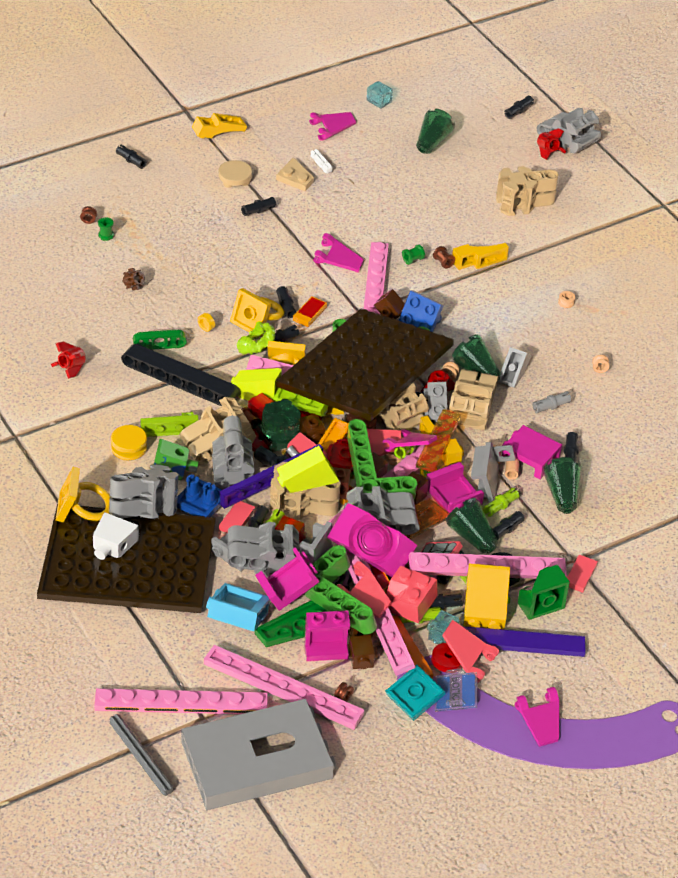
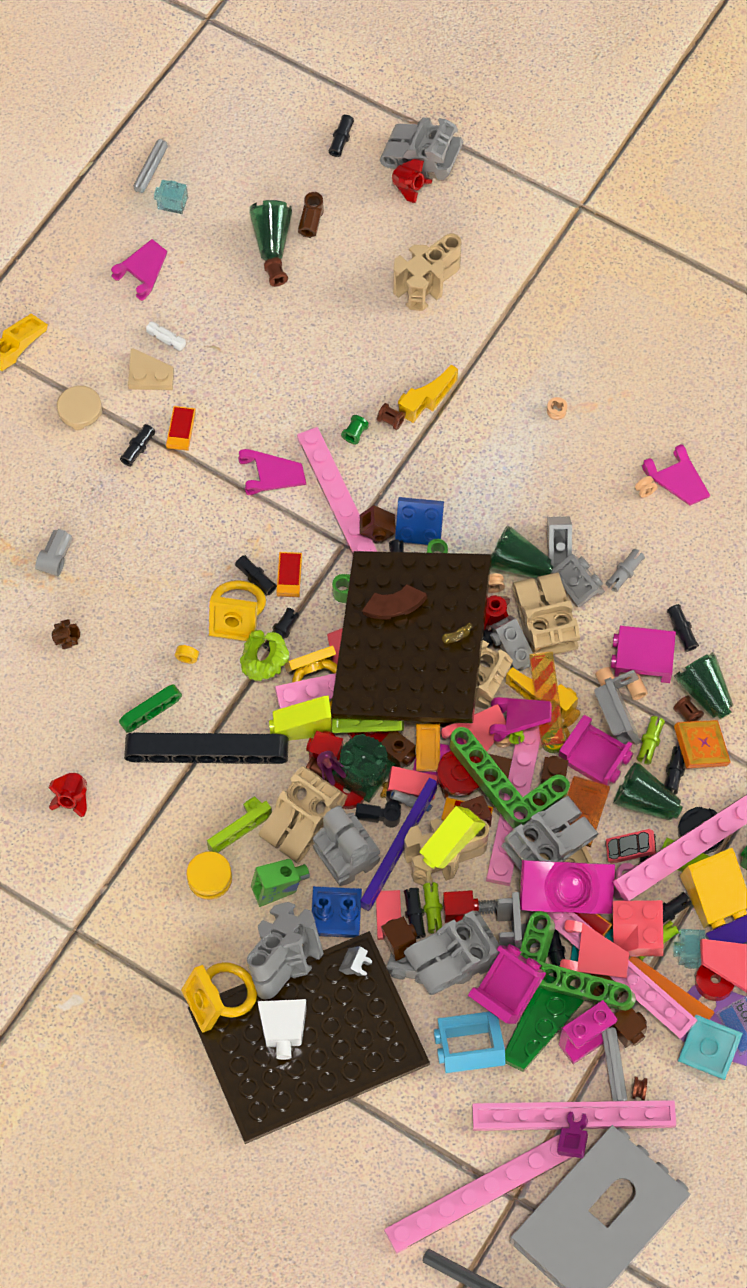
camera: 25 degrees left, 20 degrees up
none -> light grey piece [35,529,72,576]
none -> light grey axle [133,139,168,193]
none -> red tile [166,406,196,451]
none -> copper bush [263,257,288,287]
none -> reddish brown piece [298,192,324,238]
none -> flat silver piece [317,751,346,786]
none -> light grey tile [339,946,372,976]
none -> copper tile [362,585,428,620]
none -> reddish brown brick [381,916,417,961]
none -> clear yellow piece [442,623,472,644]
none -> light grey bracket [551,554,605,607]
none -> magenta plate [557,1112,588,1158]
none -> light grey axle [602,1027,627,1101]
none -> dark pink flag [642,444,710,506]
none -> copper bush [673,695,704,722]
none -> tile [674,720,731,769]

